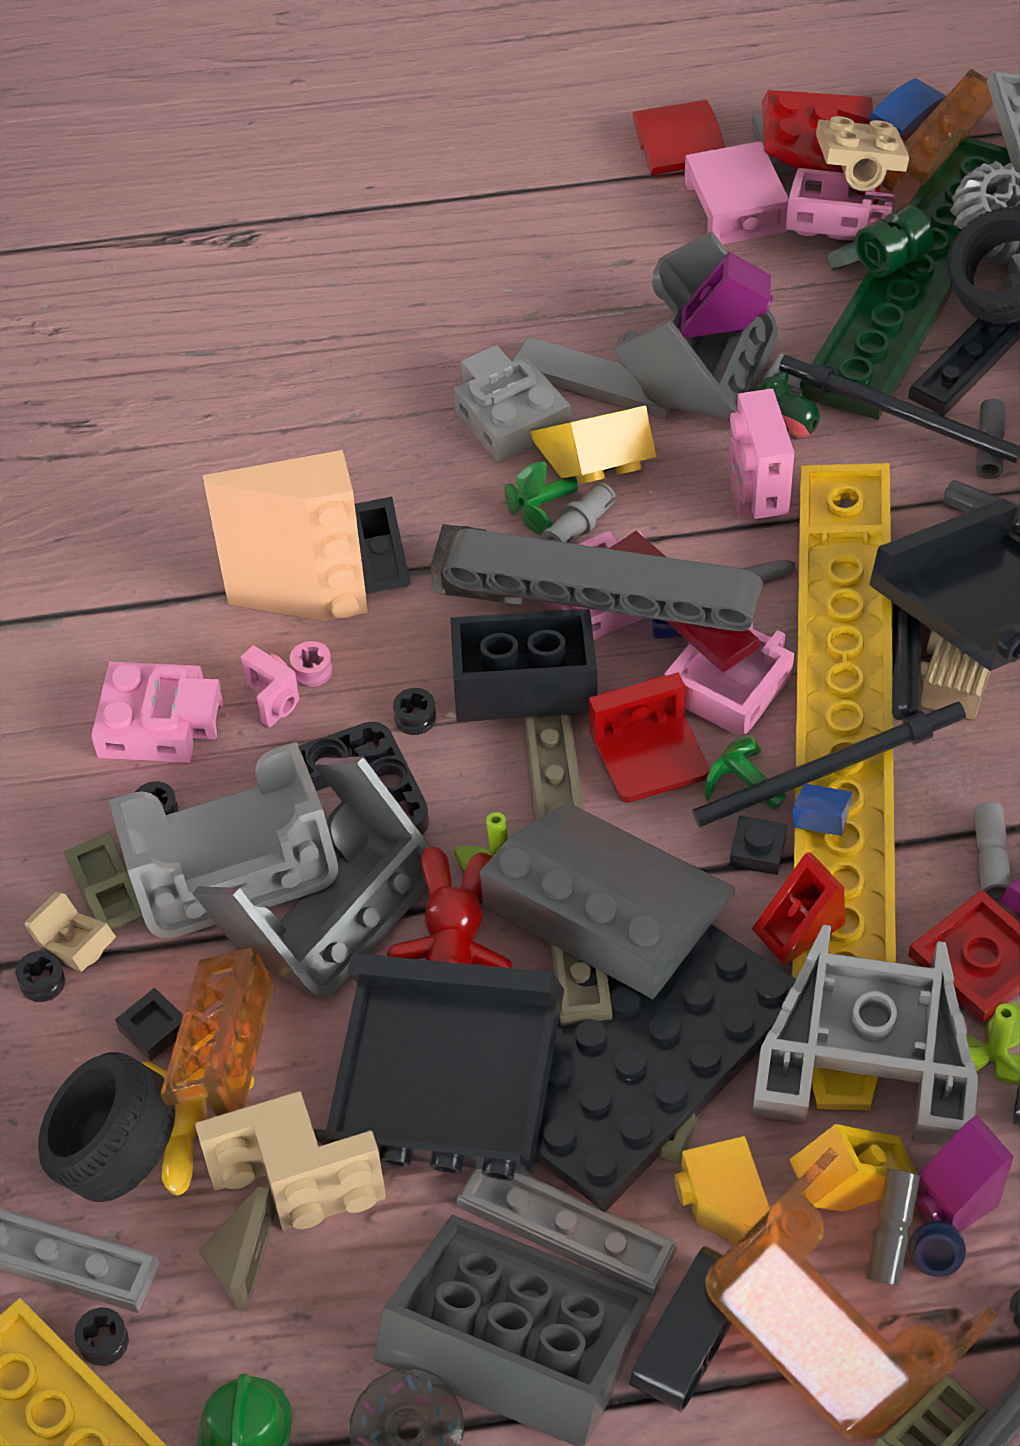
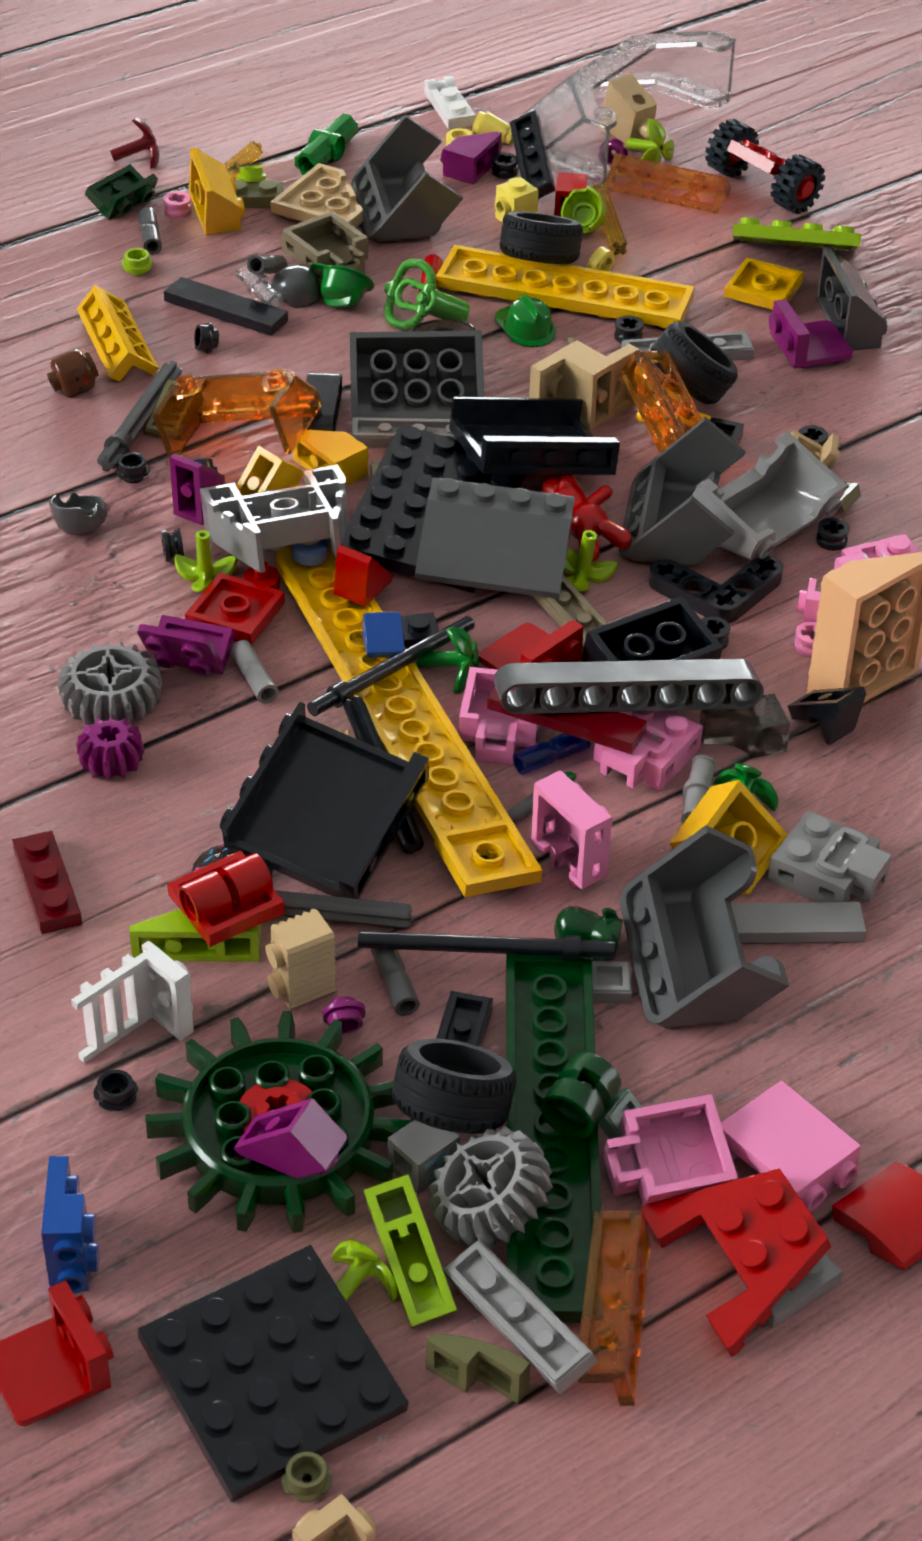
camera: 150 degrees right, 10 degrees down
magenta slope [680,252,773,338] -> none
tan plate [816,116,909,191] -> none
dark grey piece [866,1168,920,1286] -> none
blue slope [869,78,947,137] -> none

